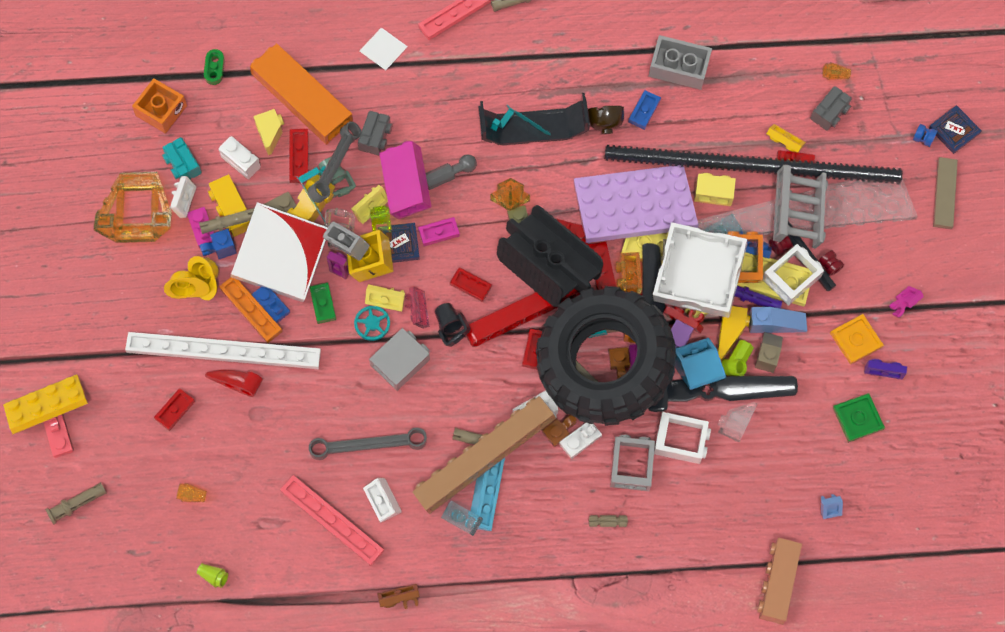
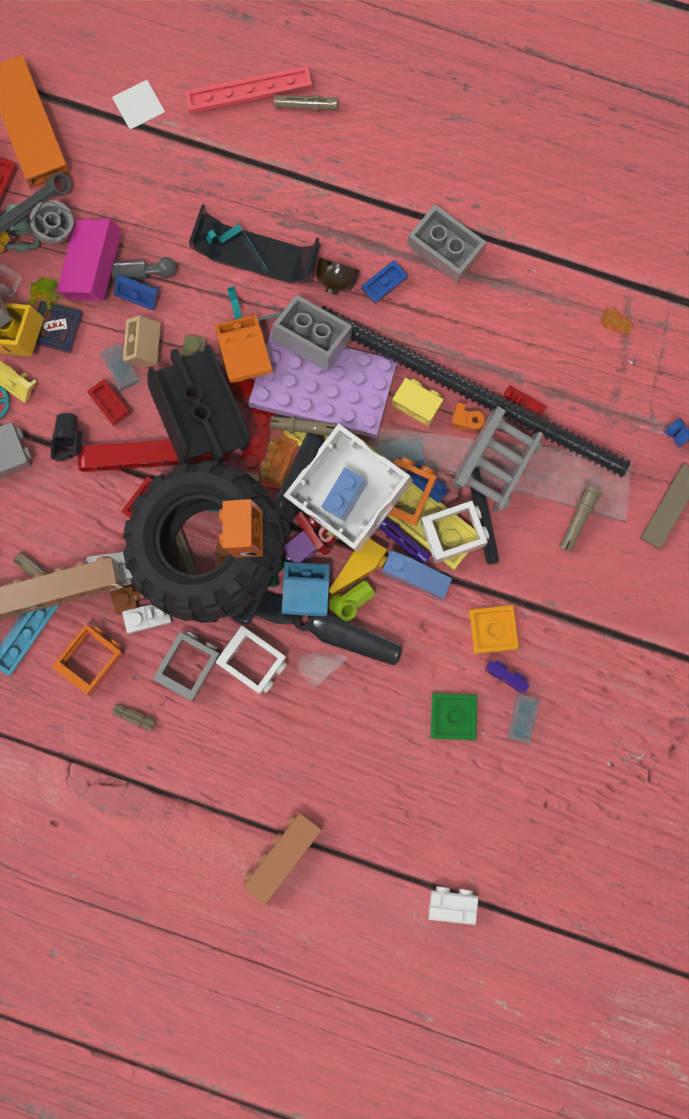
camera: 25 degrees right, 10 degrees up
light yellow plate [351,185,388,224] -> none
dark grey brick [358,111,393,156] -> none
clear pink plate [405,287,430,329] -> none
dark pink plate [418,217,460,246] -> none
clear yellow brick [490,178,530,211] -> none
dark tan slope [755,332,783,373] -> none
yellow plate [766,124,806,152] -> none
dark red wheel [769,236,792,256] -> none
dark grey brick [810,86,852,131] -> none
dark red wheel [818,250,845,276] -> none
medium blue tile [821,494,843,519] -> none
dark pink plate [889,286,924,317] -> none
none -> light grey cylinder [30,200,74,245]
none -> orange window [52,624,124,697]
none -> clear light blue plate [100,343,139,392]
none -> blue plate [114,274,159,311]
none -> tan brick [123,315,161,368]
none -> orange slope [214,315,273,383]
none -> orange brick [219,499,263,558]
none -> teal piece [227,286,282,321]
none -> dark tan pin [270,416,337,436]
none -> light grey brick [272,295,352,371]
none -> medium blue brick [321,467,368,522]
none -> white brick [428,886,478,925]
none -> orange leg [450,402,485,434]
none -> clear light blue plate [507,694,540,744]
none -> dark tan pin [559,485,604,552]

